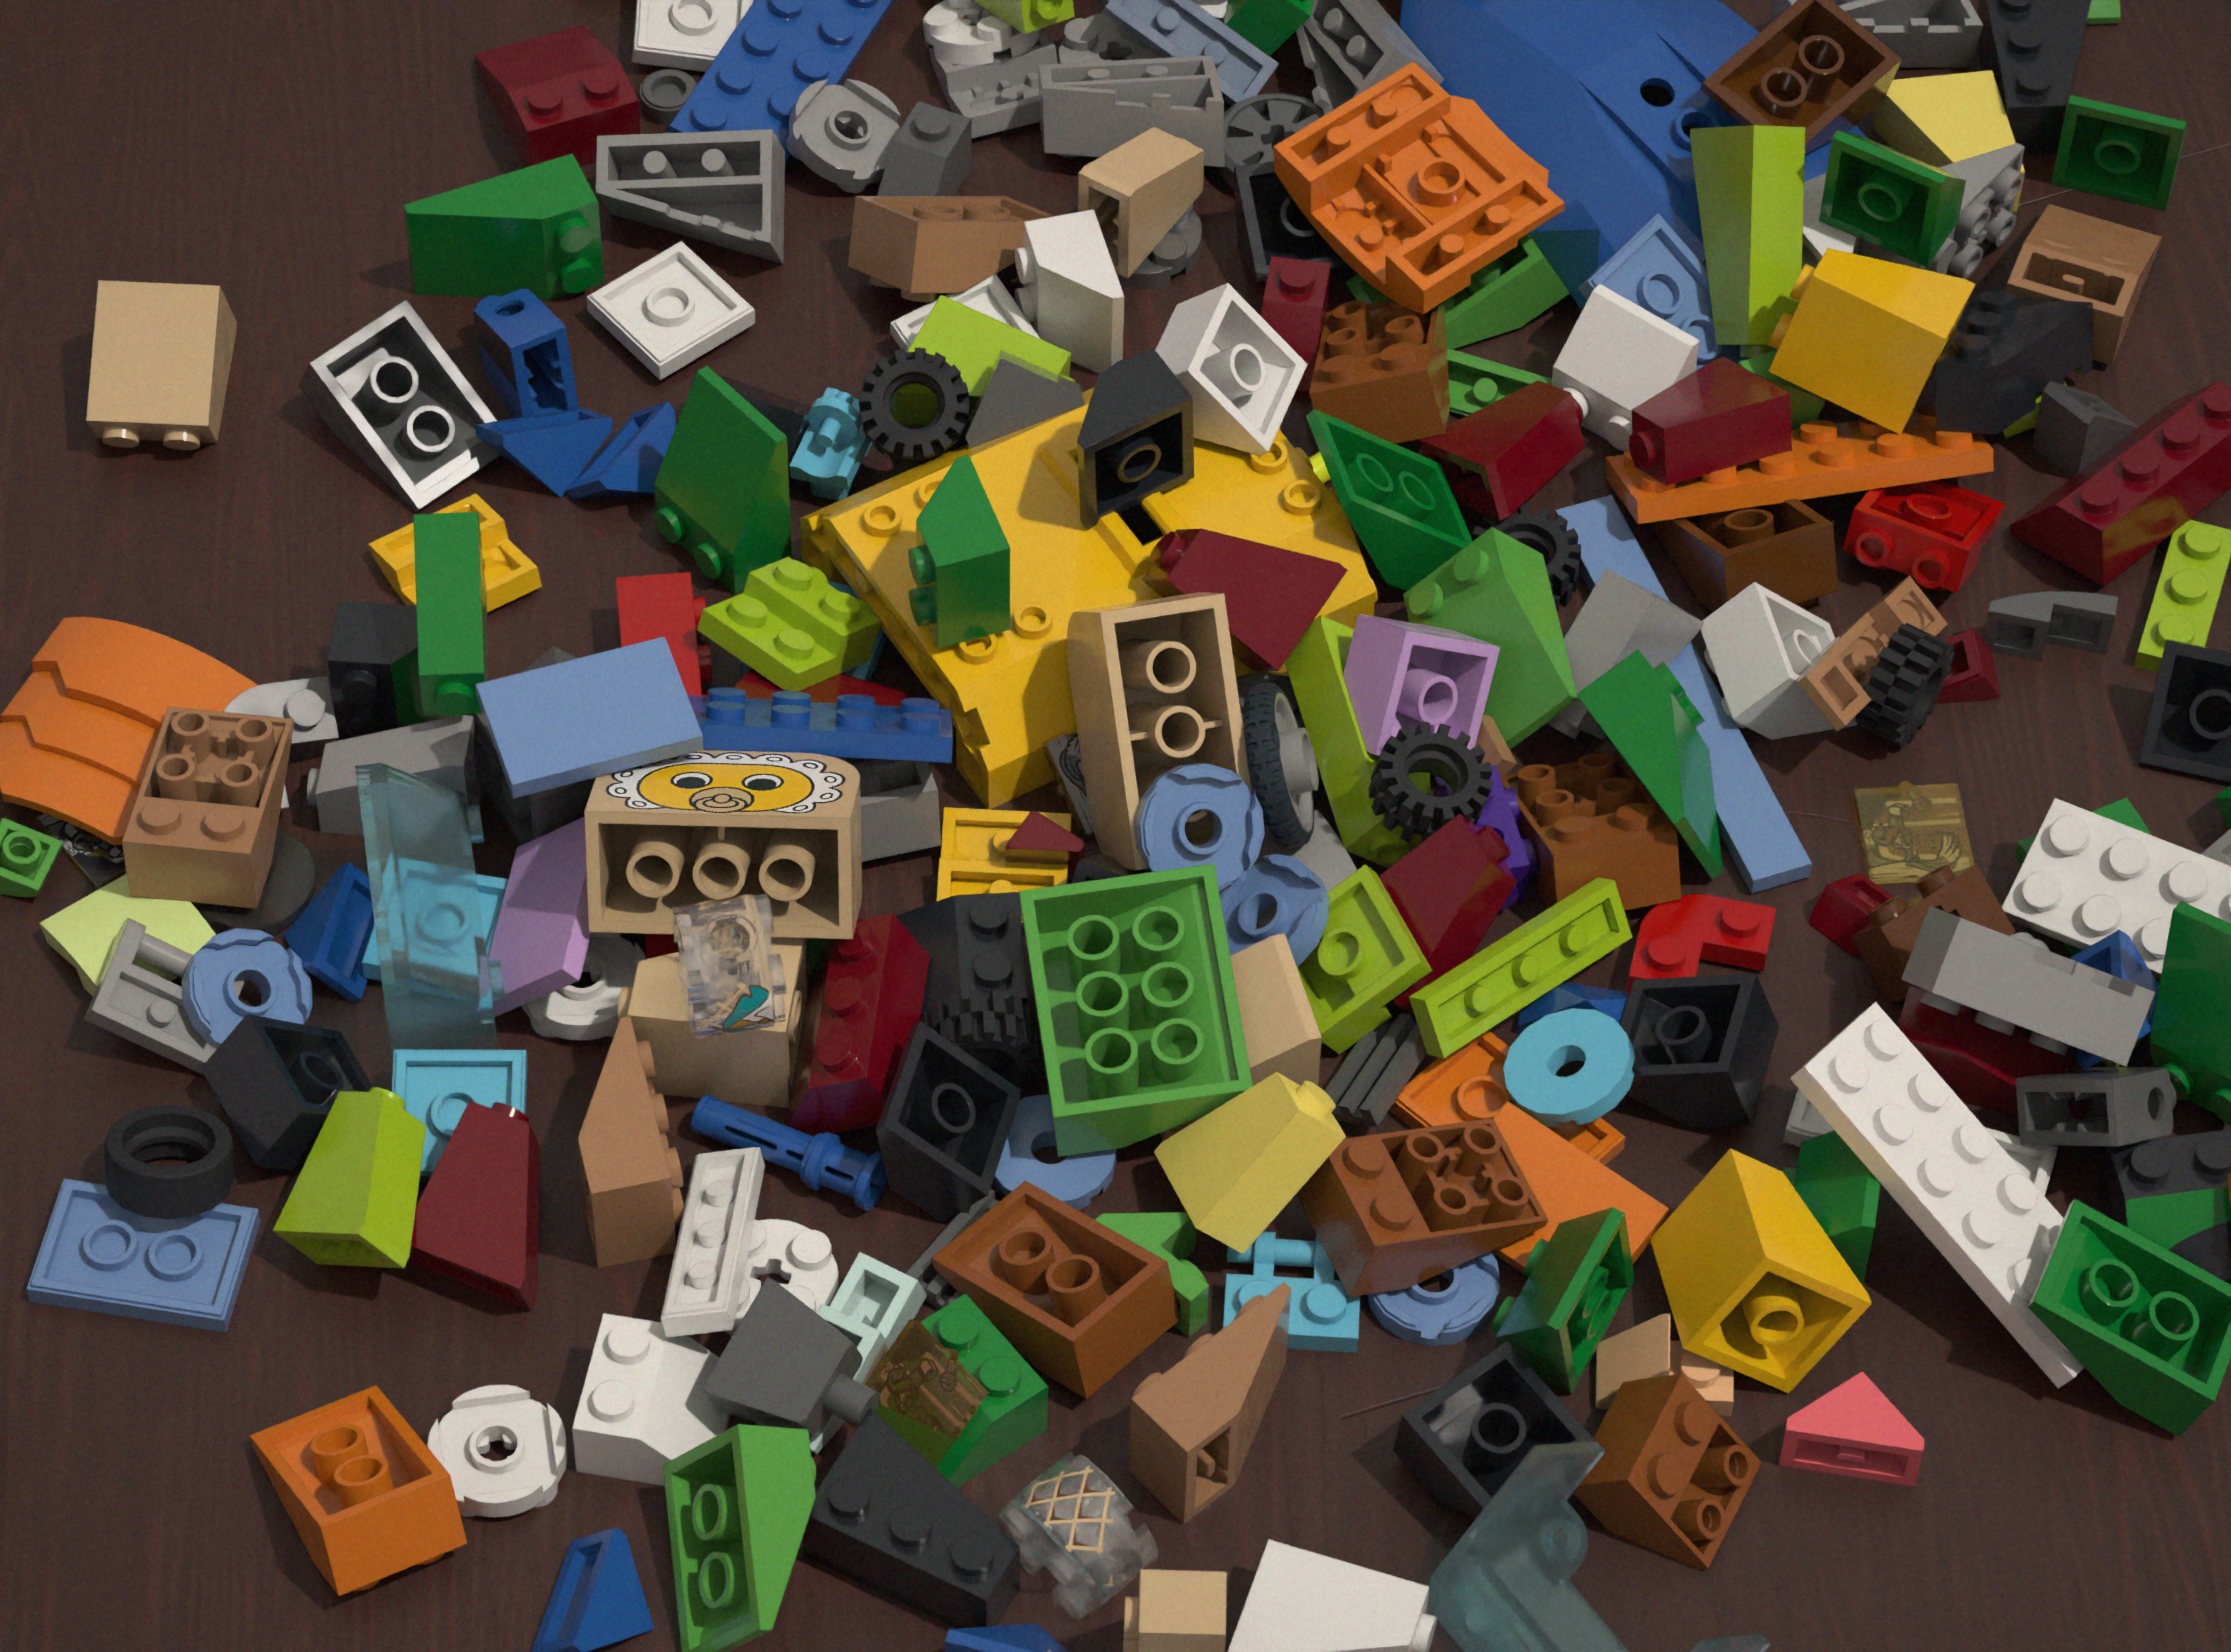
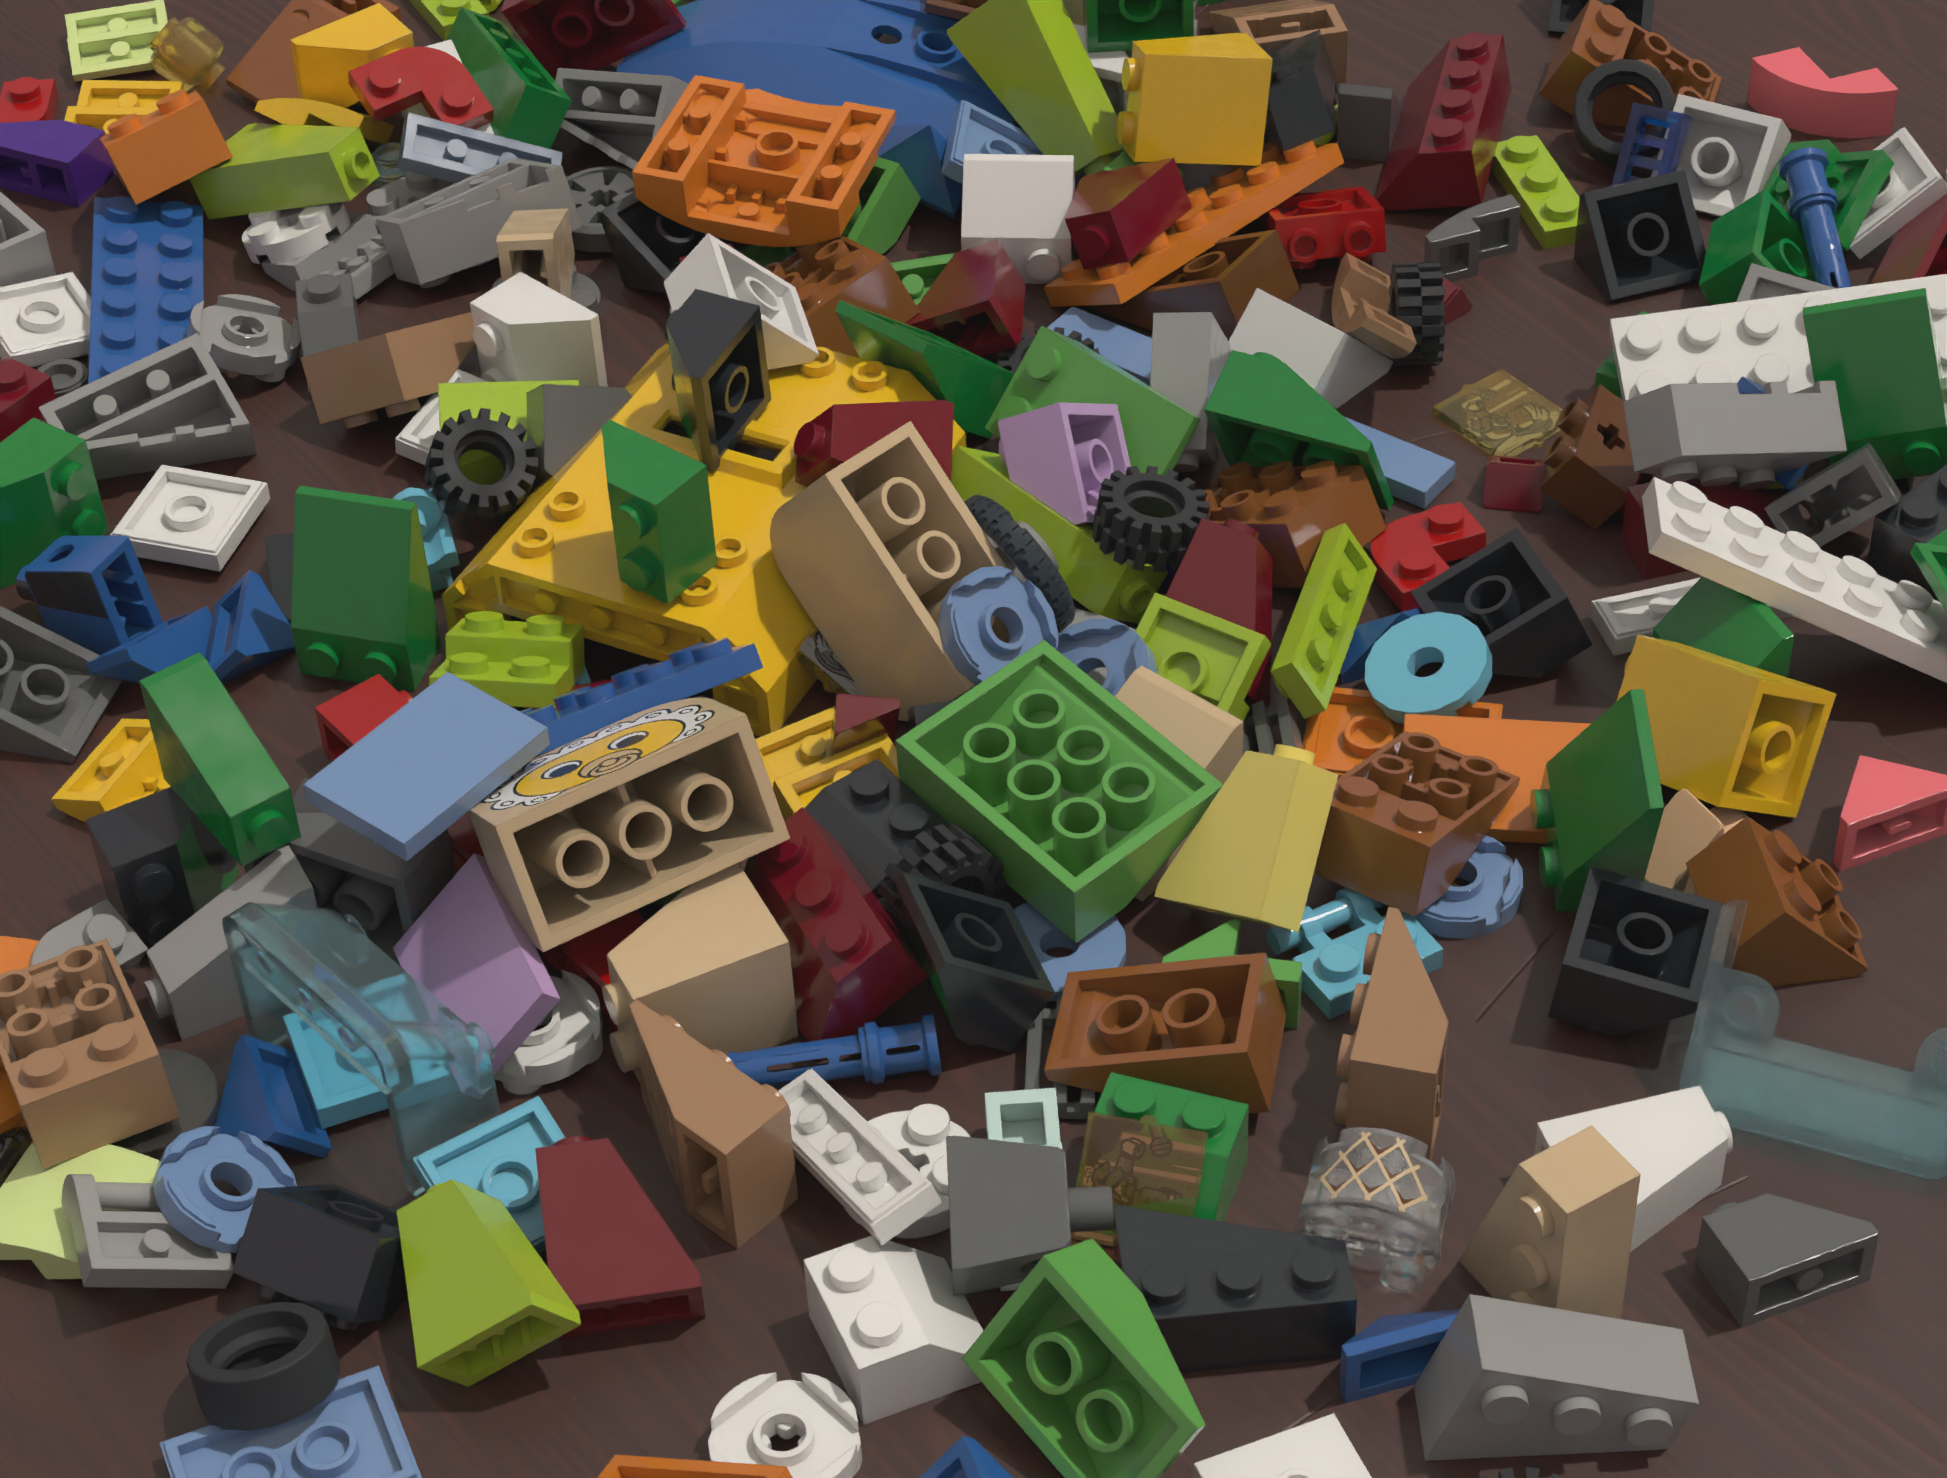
camera: 30 degrees left, 10 degrees down
clear brick [671,894,786,1040] -> none

